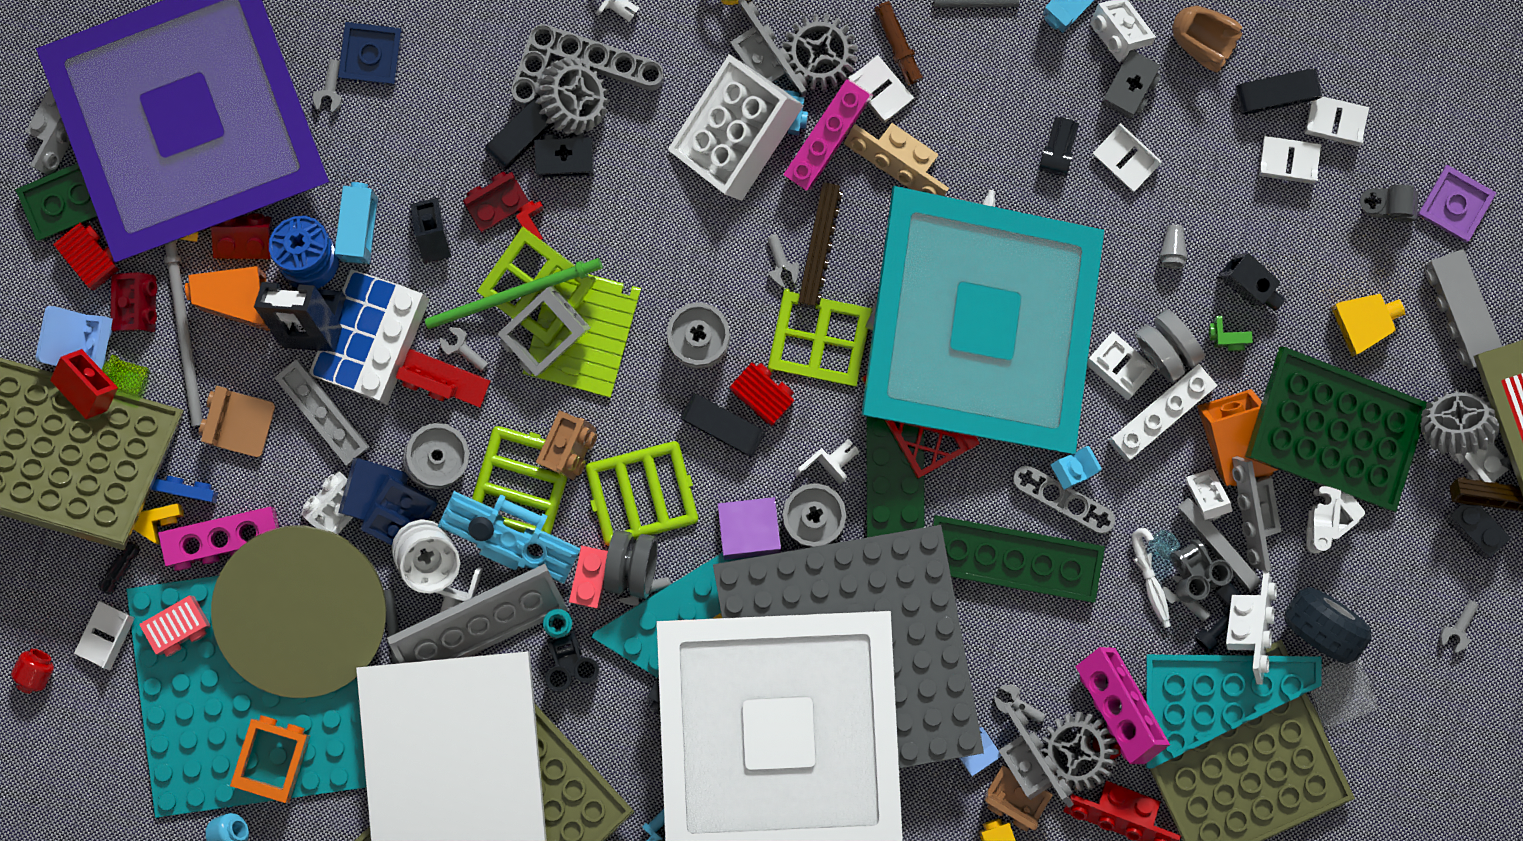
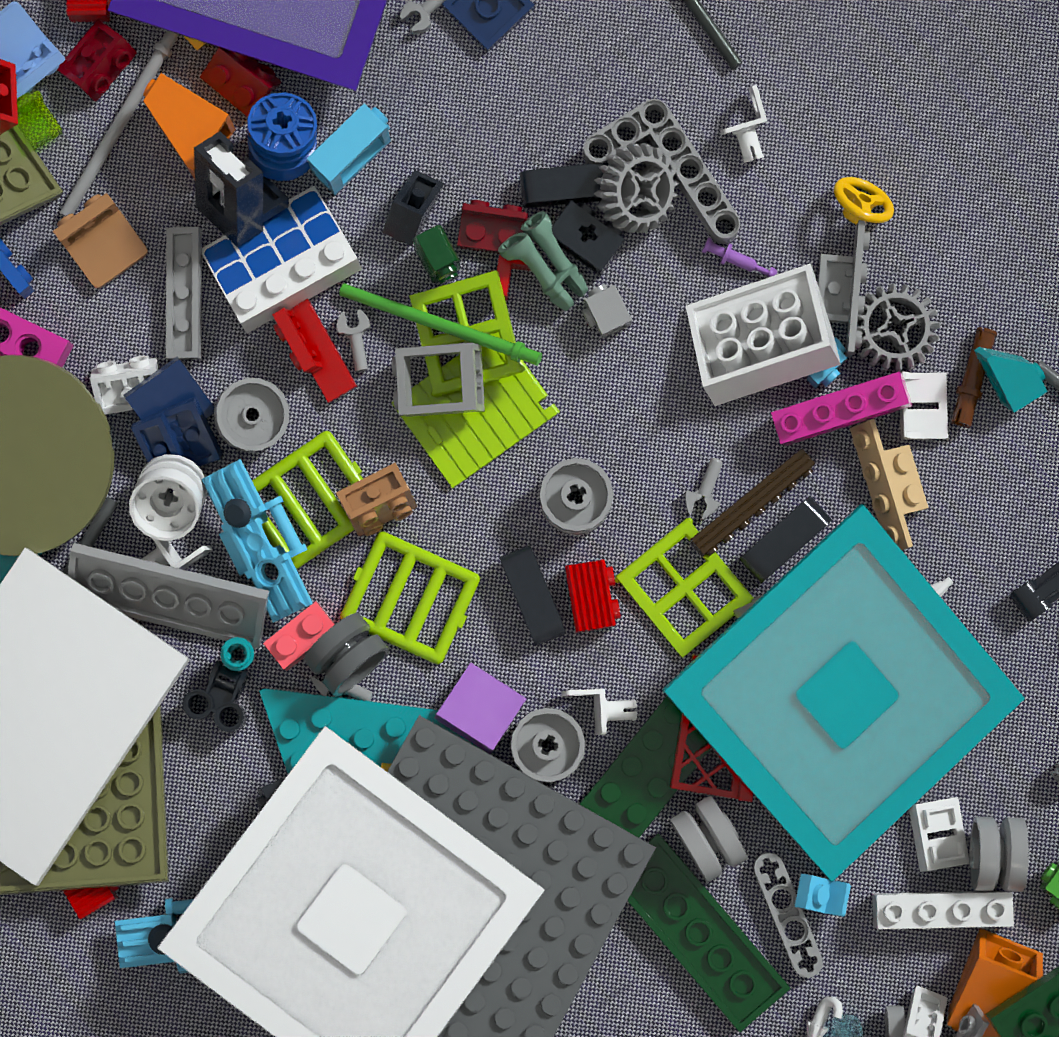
camera: 40 degrees right, 0 degrees up
none -> dark green brick [412,225,461,285]
none -> sand green piece [498,211,589,311]
none -> light grey brick [582,284,632,339]
none -> light grey wheel [669,795,748,883]
none -> medium lavender piece [702,237,777,278]
none -> black beam [739,495,832,584]
none -> teal slope [974,347,1048,413]

